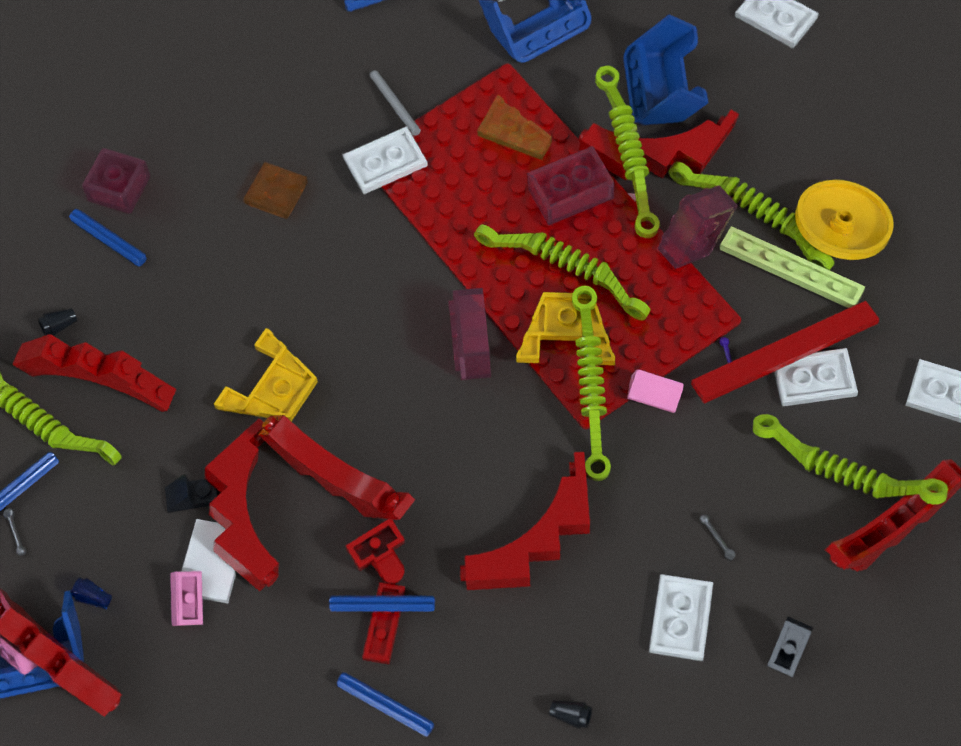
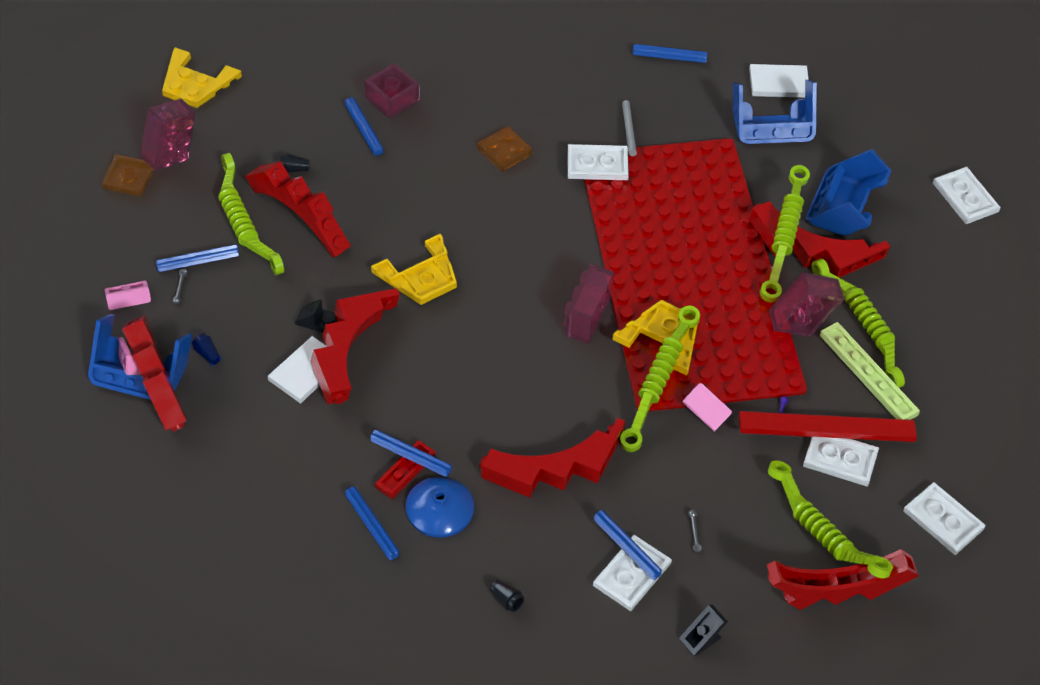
camera: 20 degrees right, 10 degrees down
bright pink slope [170,571,203,626] -> none
red arch [258,415,415,520] -> none
red brick [346,519,405,584] -> none
lime piece [474,225,651,321] -> none
clear yellow wing [477,95,552,160] -> none
clear pink brick [527,146,614,226] -> none
yellow dish [795,180,894,260] -> none
none -> blue dish [406,477,474,538]
none -> axle [594,510,662,580]

